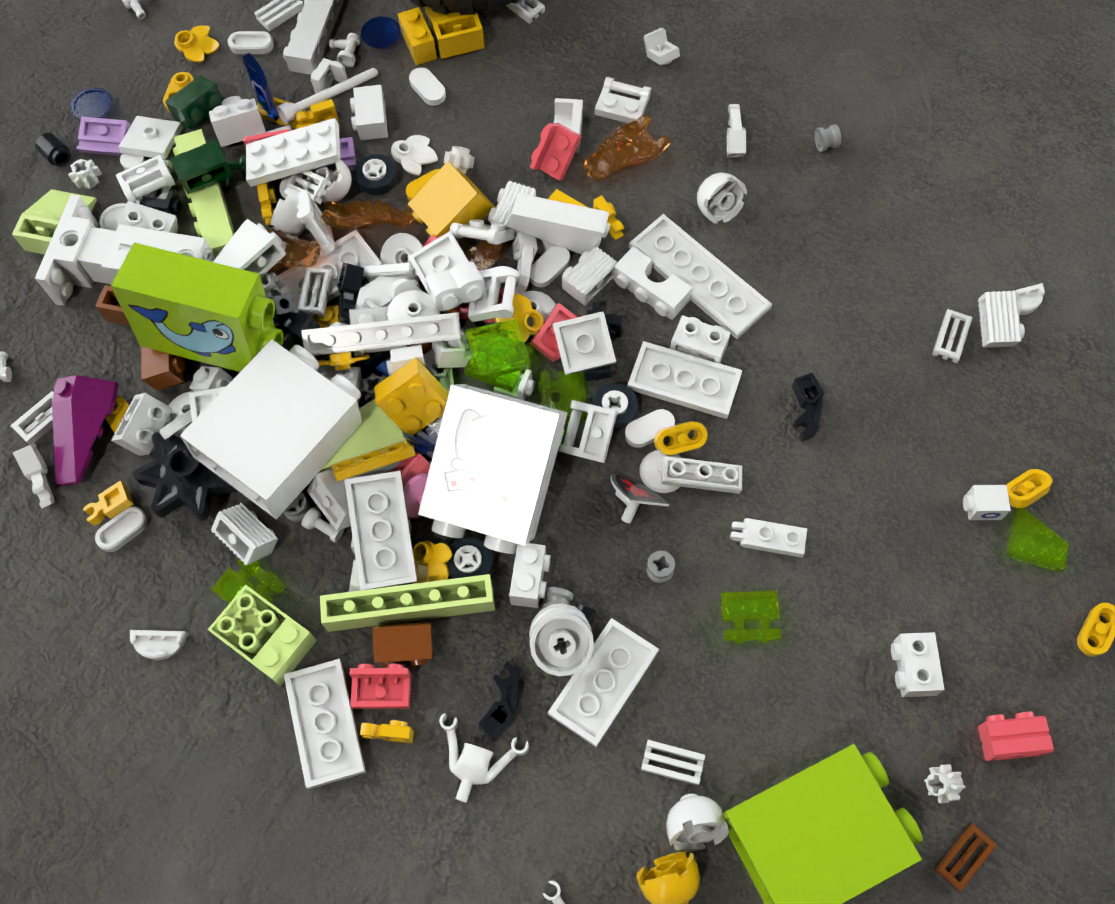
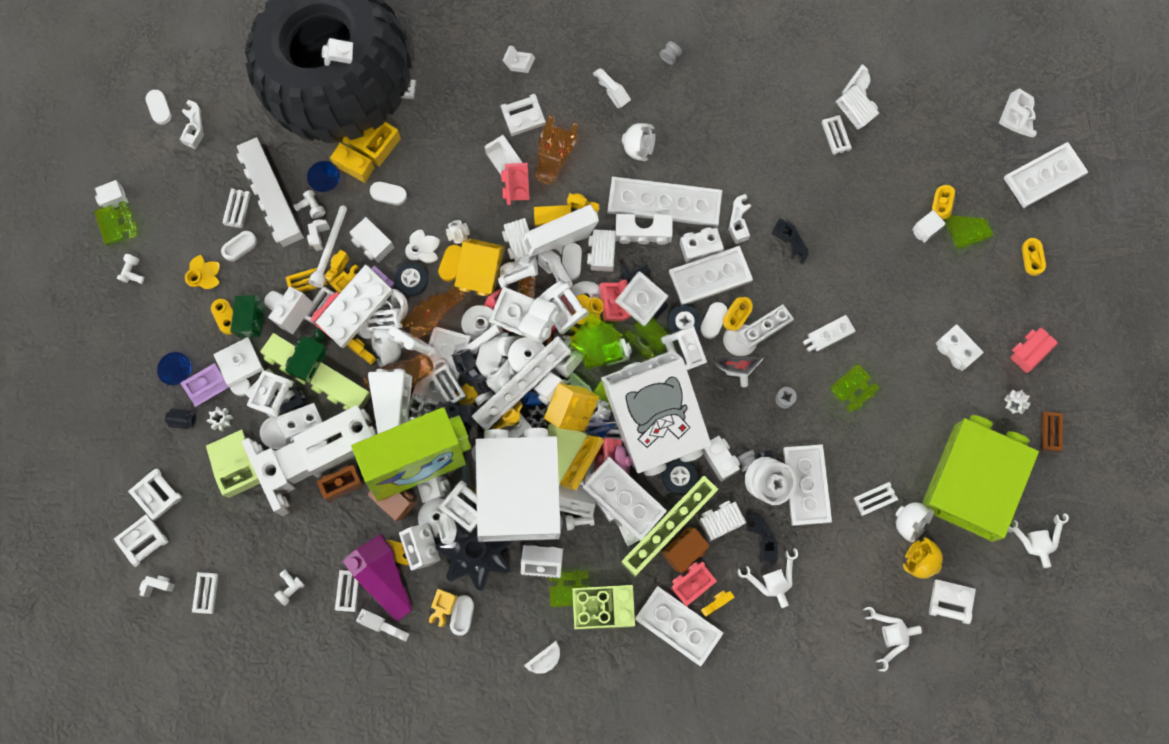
camera: 40 degrees left, 10 degrees up
clear blue slope [242,53,279,121] -> none
yellow plate [413,541,453,584] -> none
none -> white brick [699,501,746,542]
none -> white piece [728,194,751,244]

